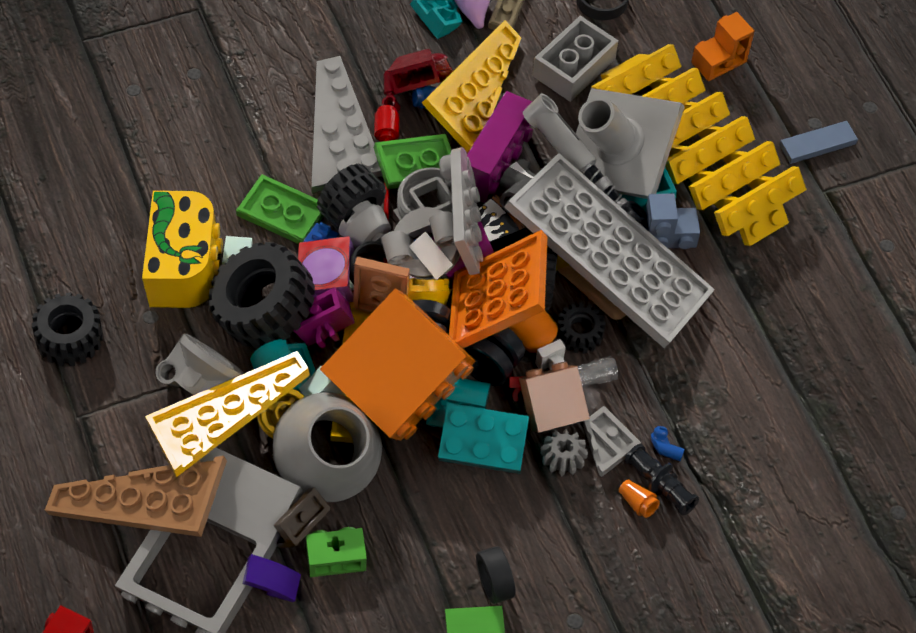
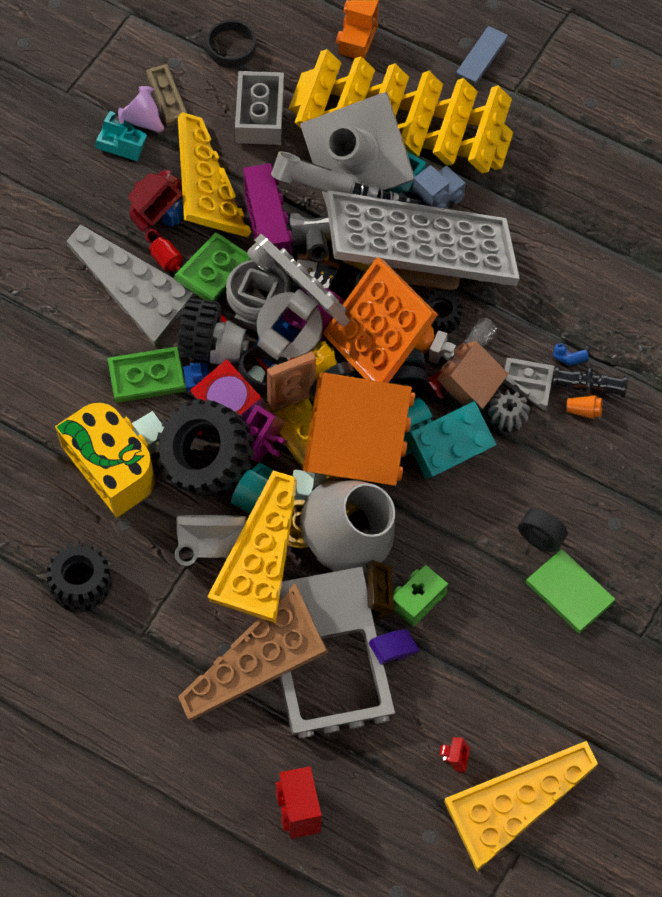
camera: 35 degrees left, 5 degrees up
white sticker [409,232,453,279] -> none

